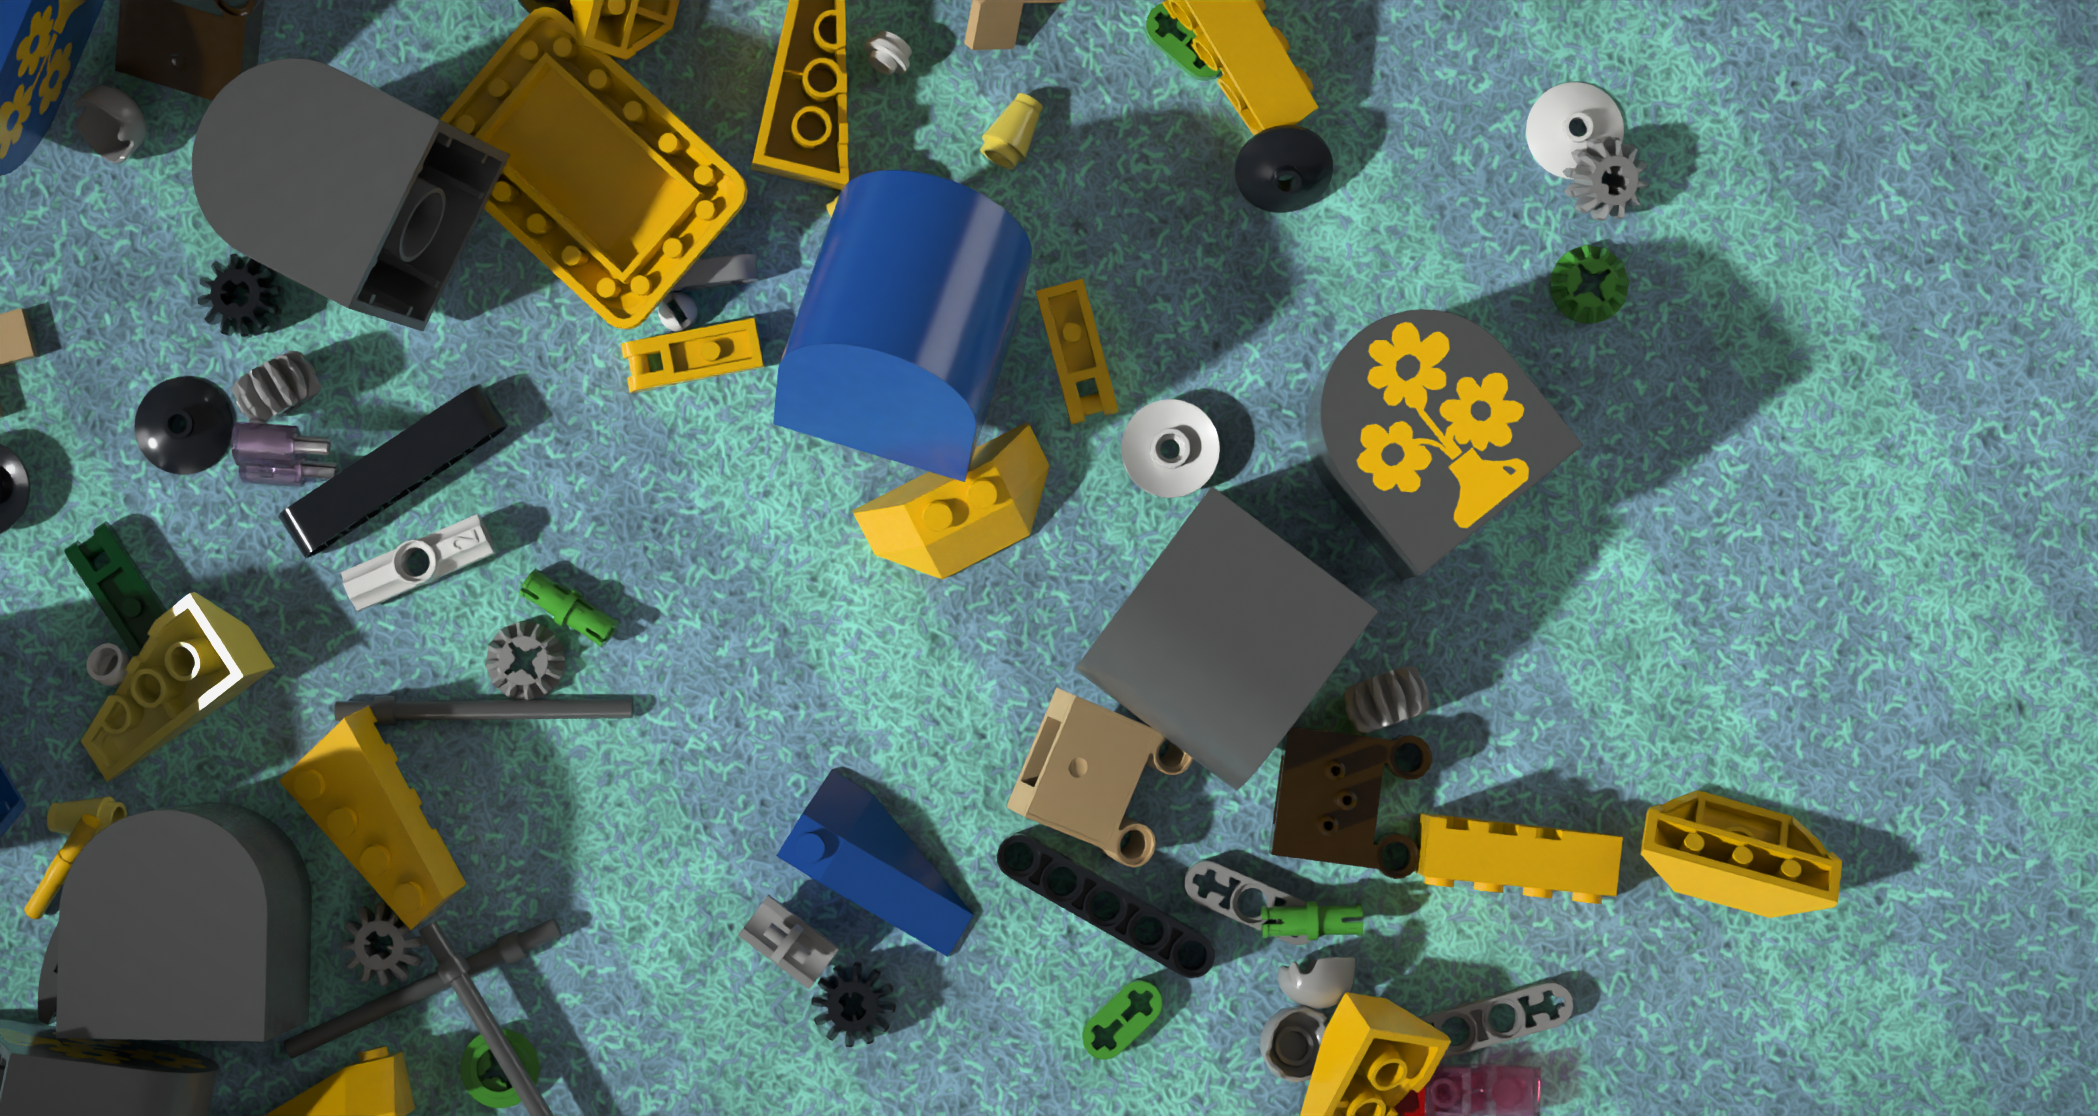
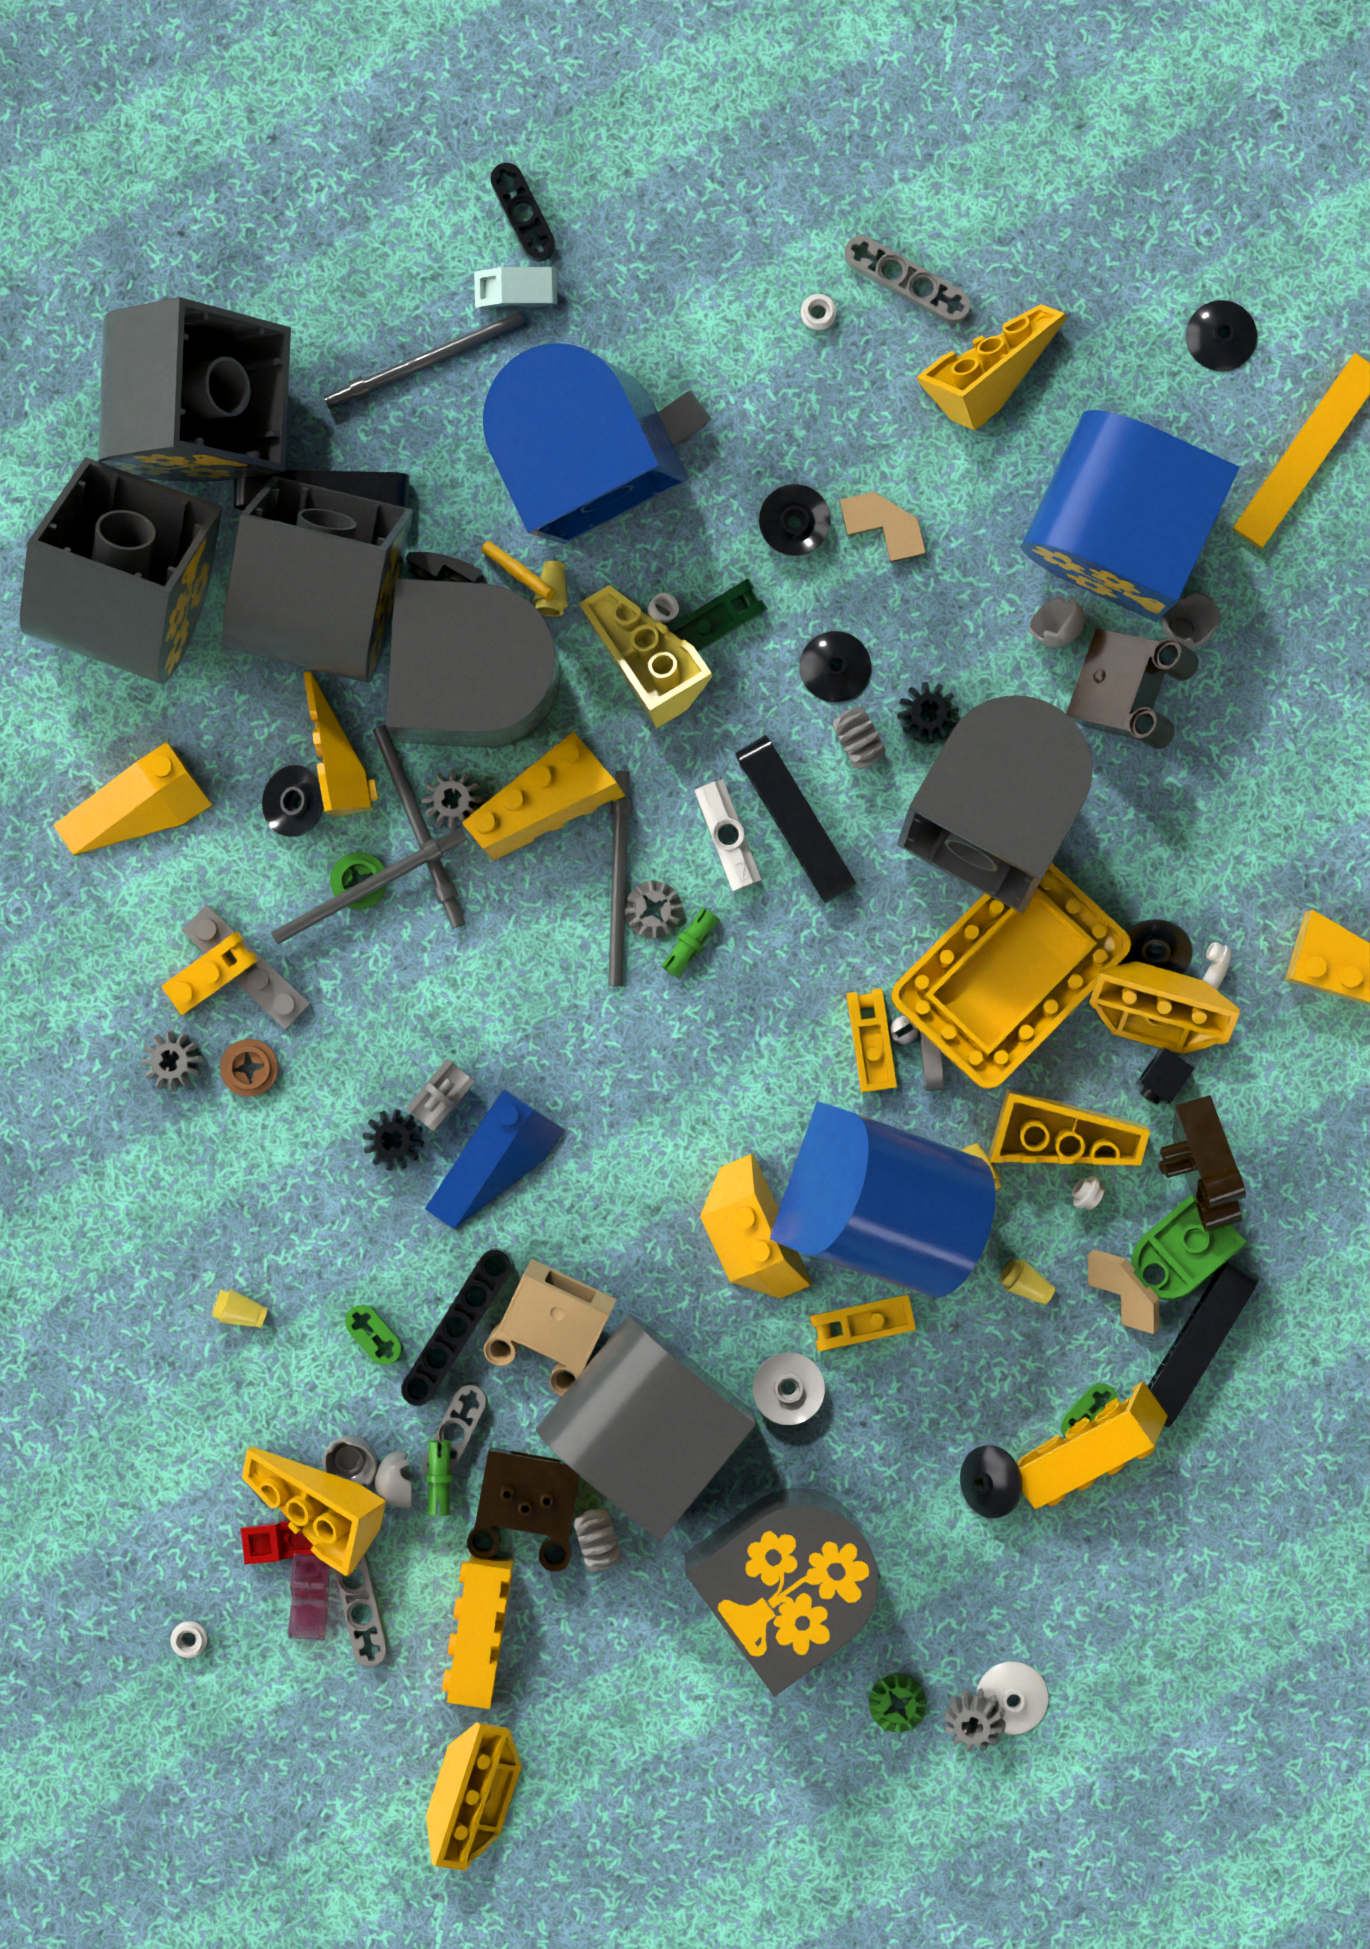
camera: 90 degrees right, 0 degrees up
clear purple piece [231,420,339,487] -> none

